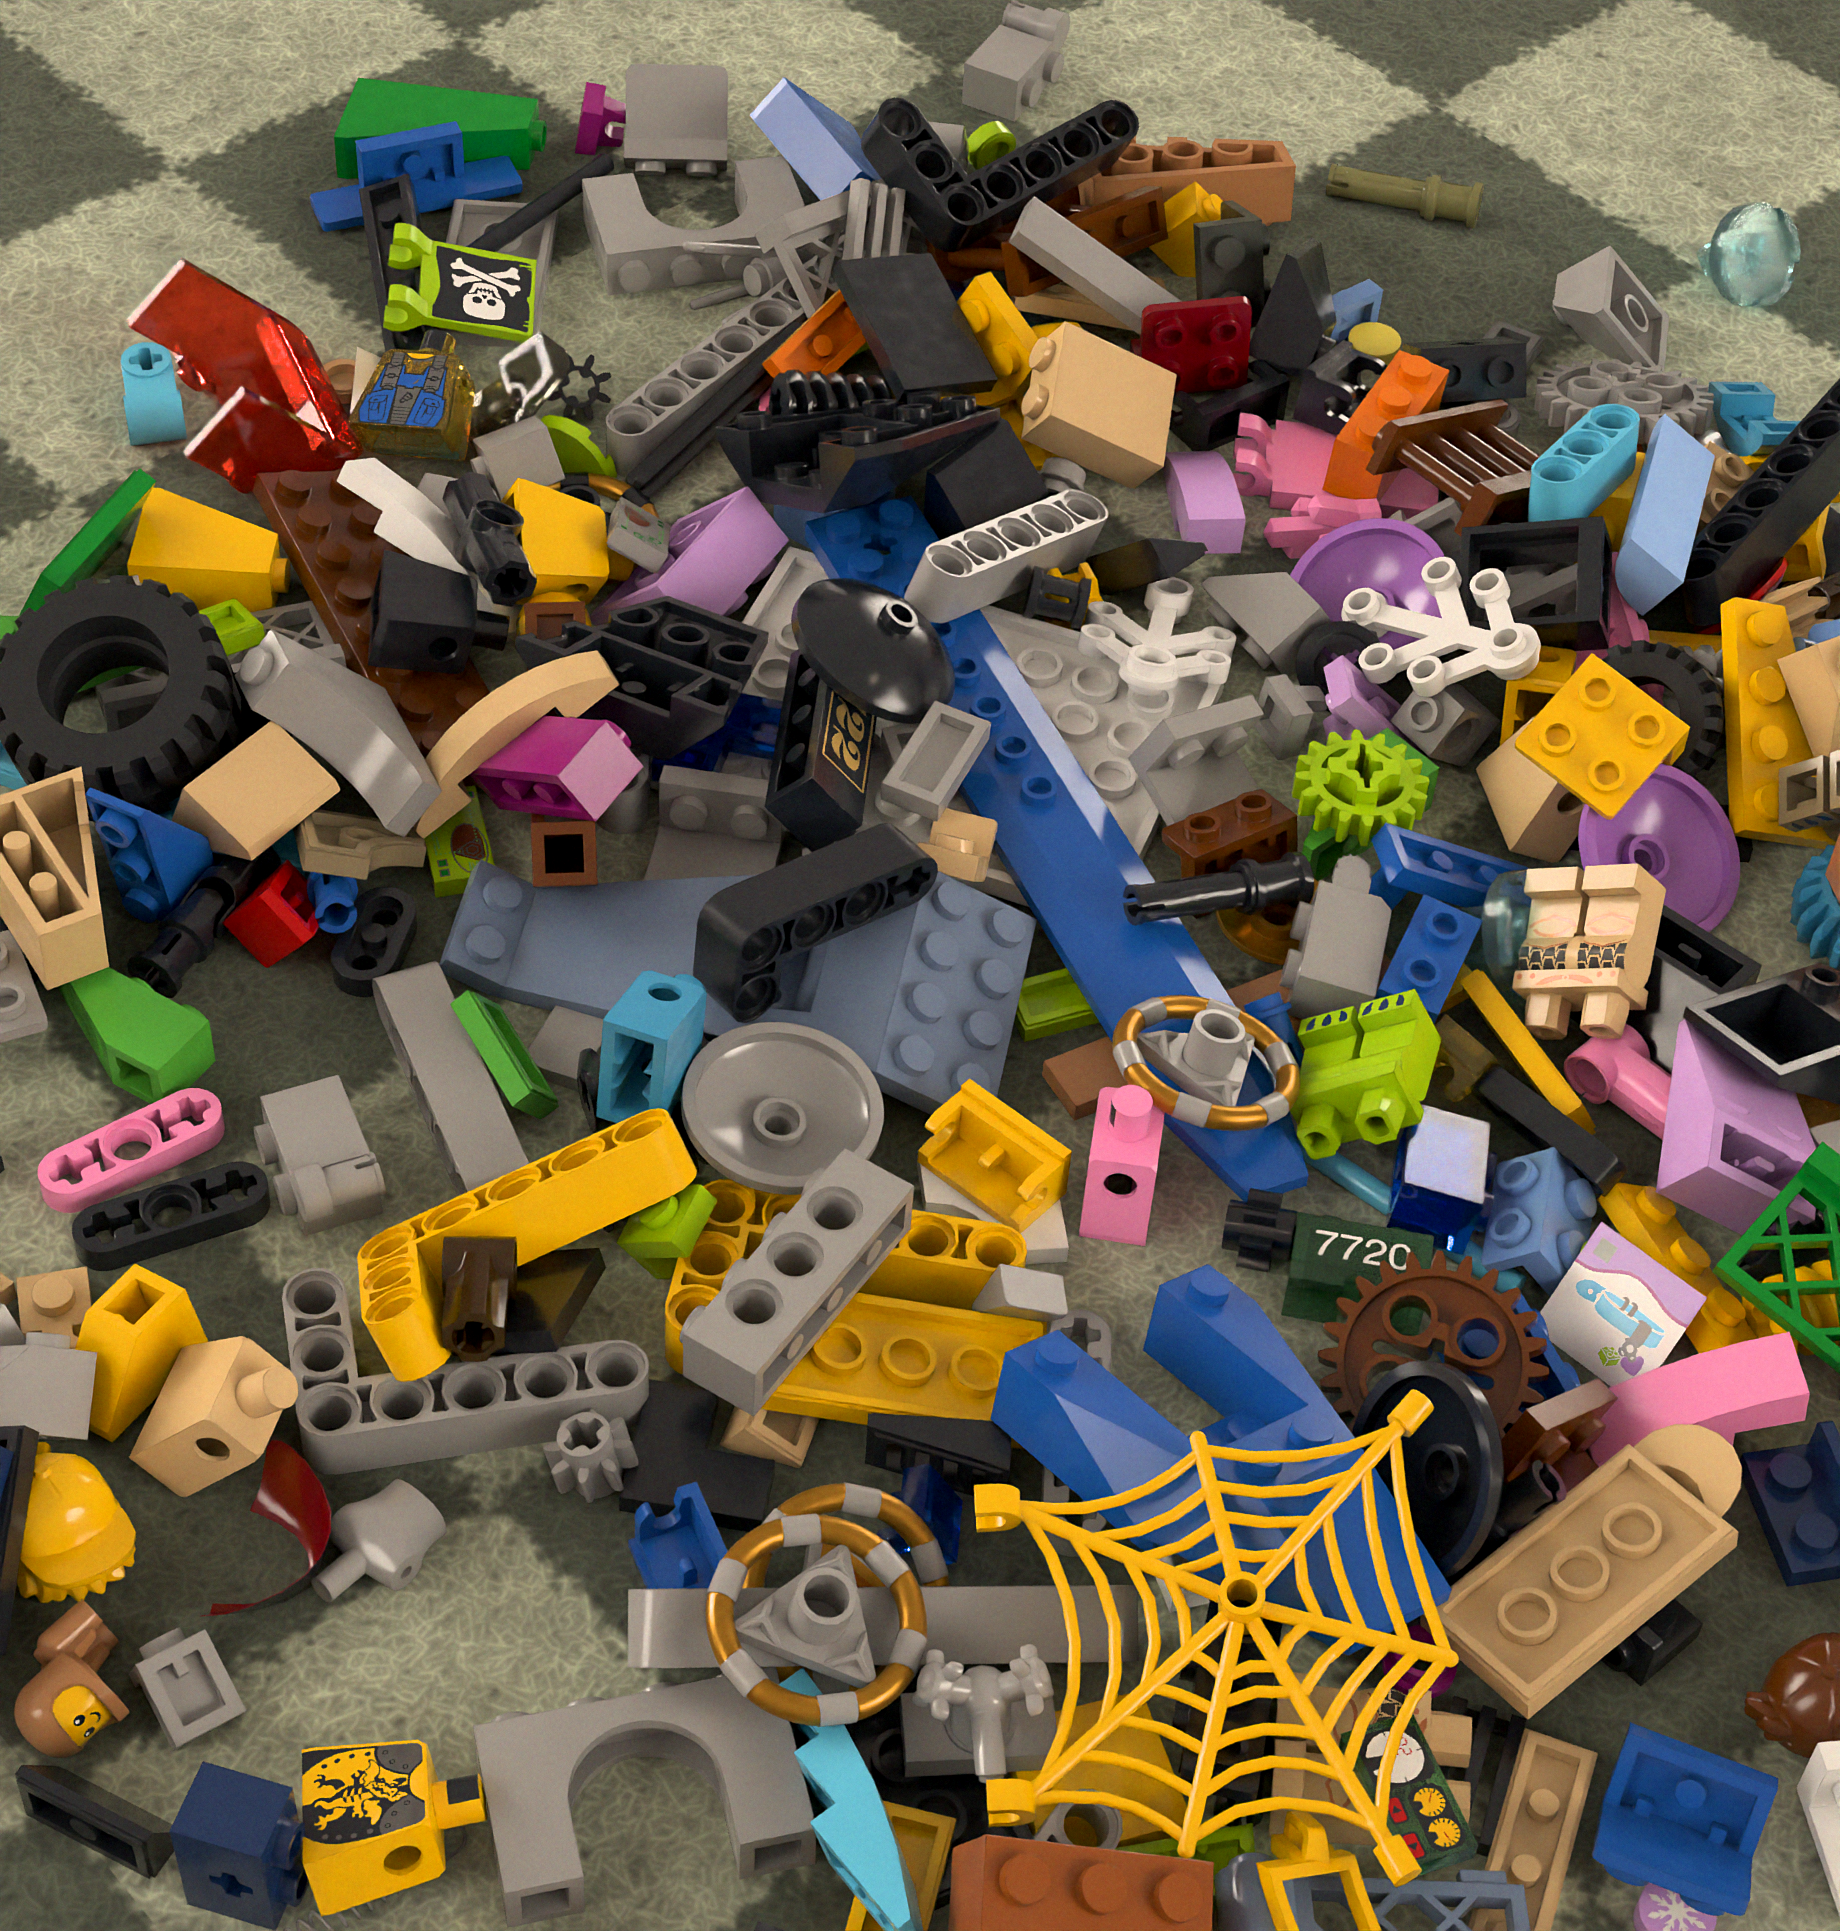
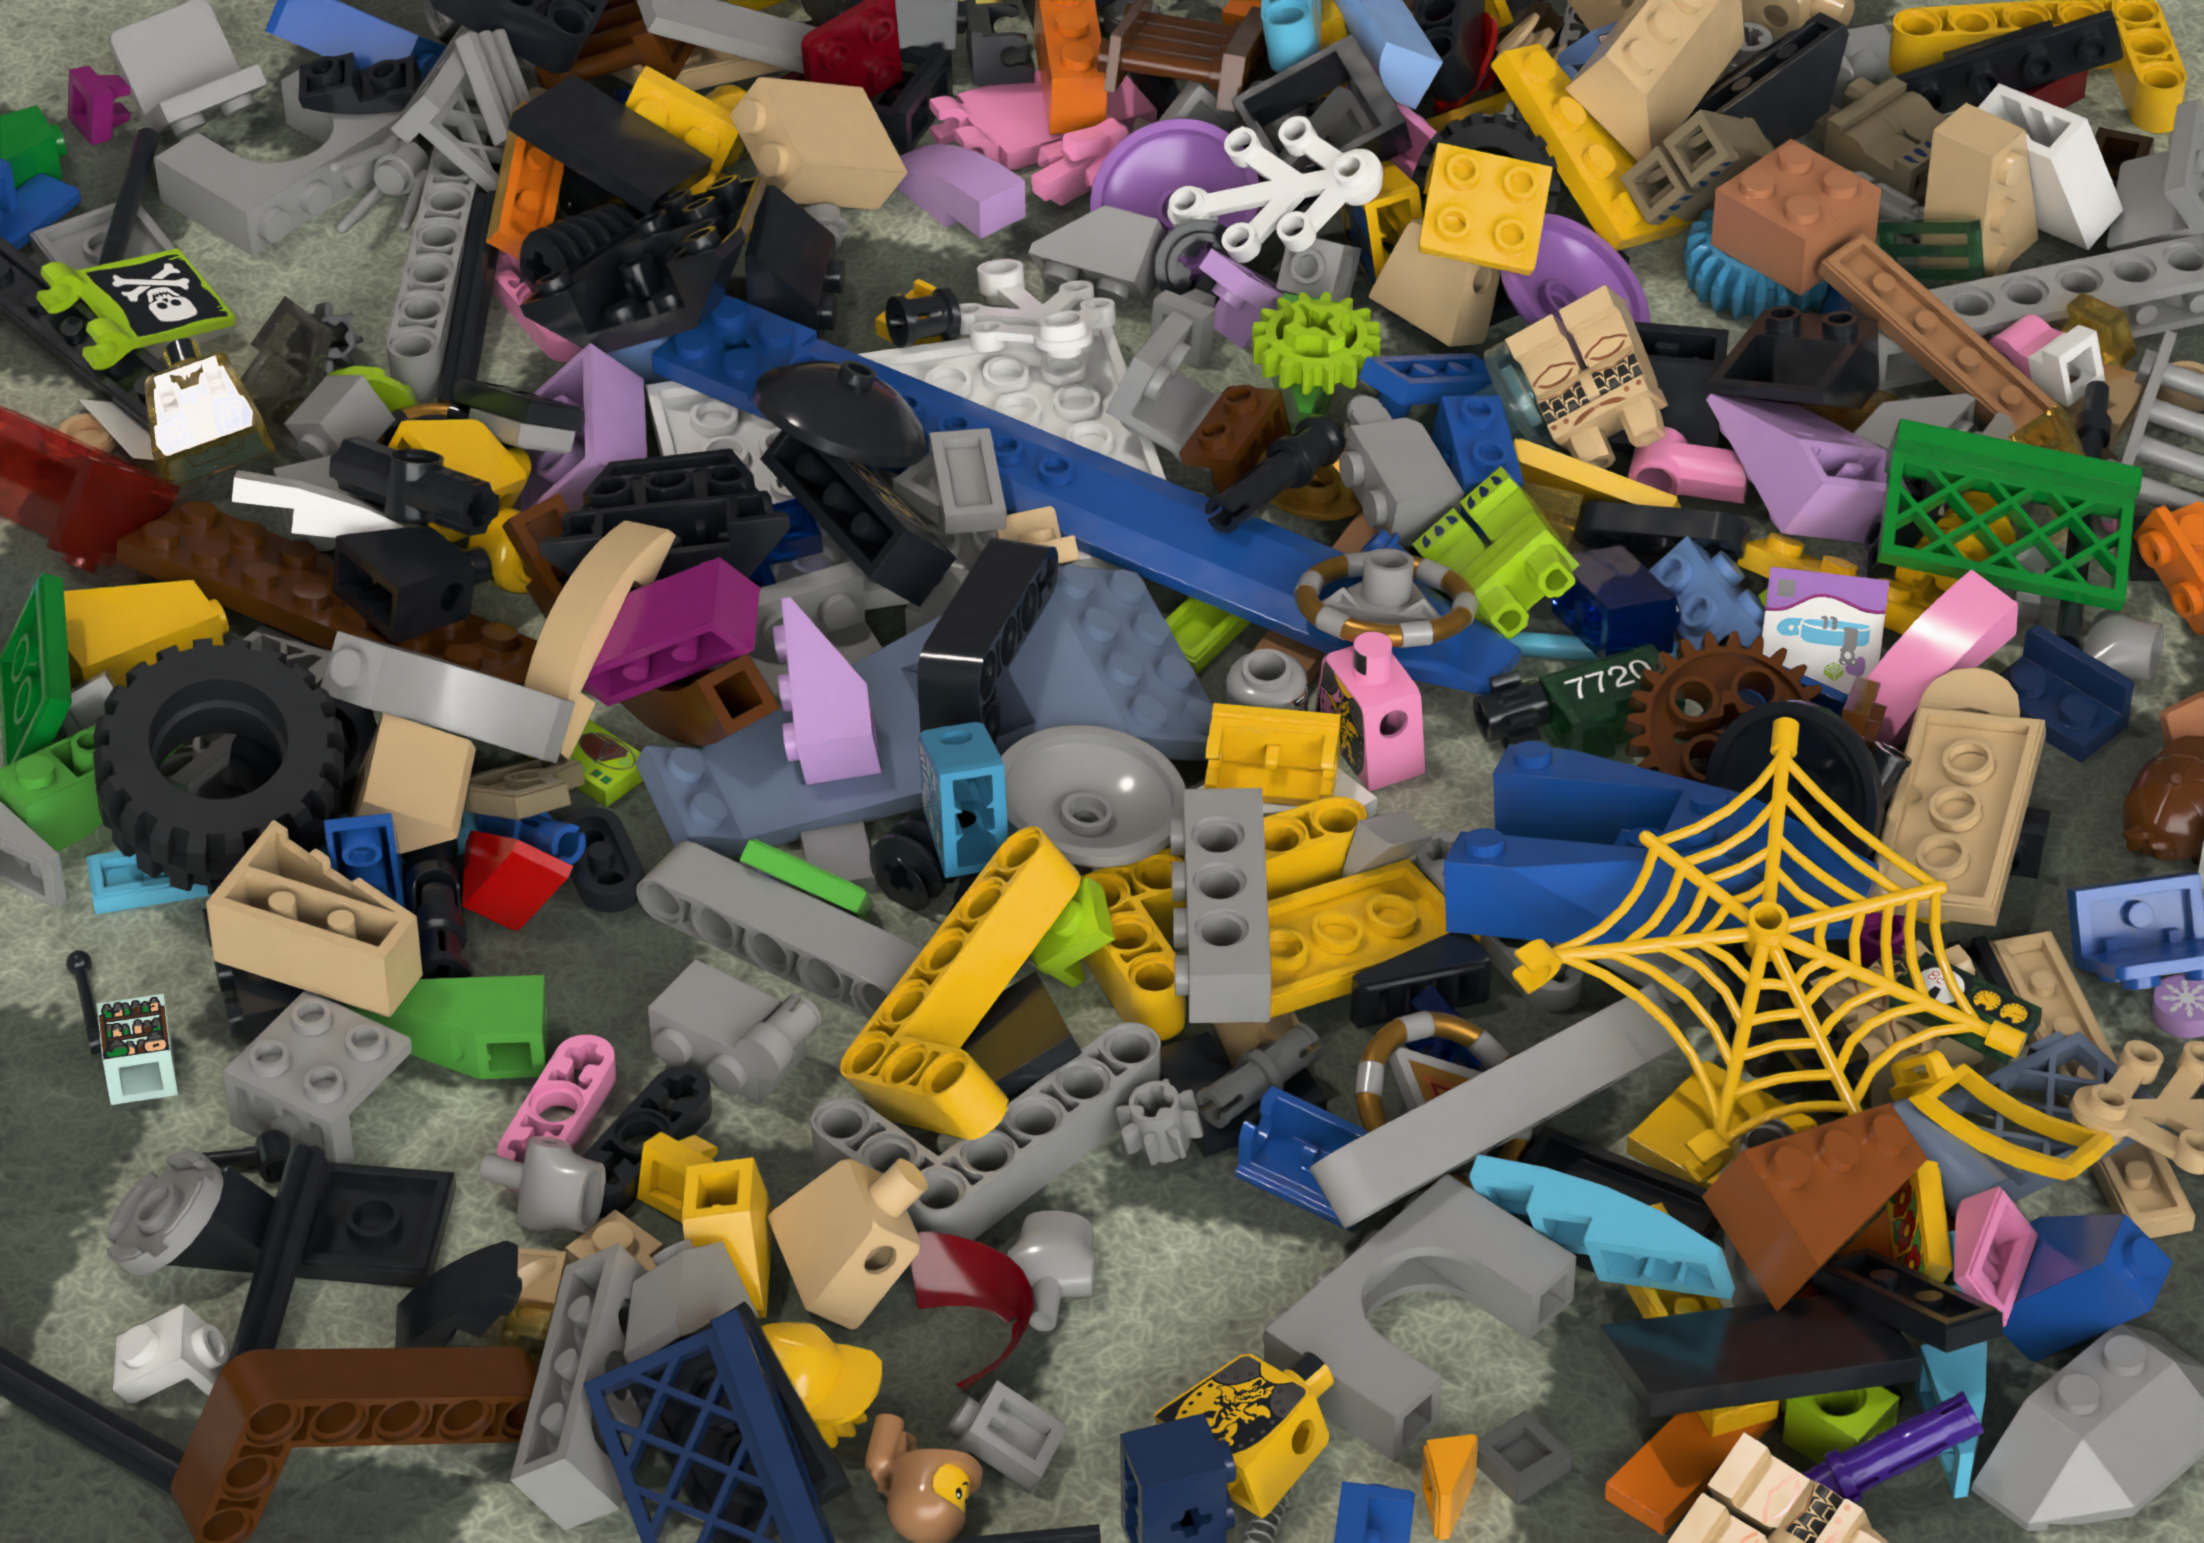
camera: 30 degrees left, 5 degrees down
dark brown piece [441,1236,517,1362] -> none
light grey piece [706,1513,927,1727] -> none
light grey piece [899,1644,1057,1783] -> none
light grey beam [904,489,1108,623] -> none
black slope [1085,538,1208,596] -> none
none -> black slope [298,52,421,115]
none -> black tile [452,378,585,432]
none -> light grey piece [480,1136,606,1233]
none -> yellow tile [637,1132,718,1223]
none -> lavender slope [773,597,882,785]
none -> dark grey pin [1196,1022,1323,1128]
none -> light grey head [1226,648,1308,711]

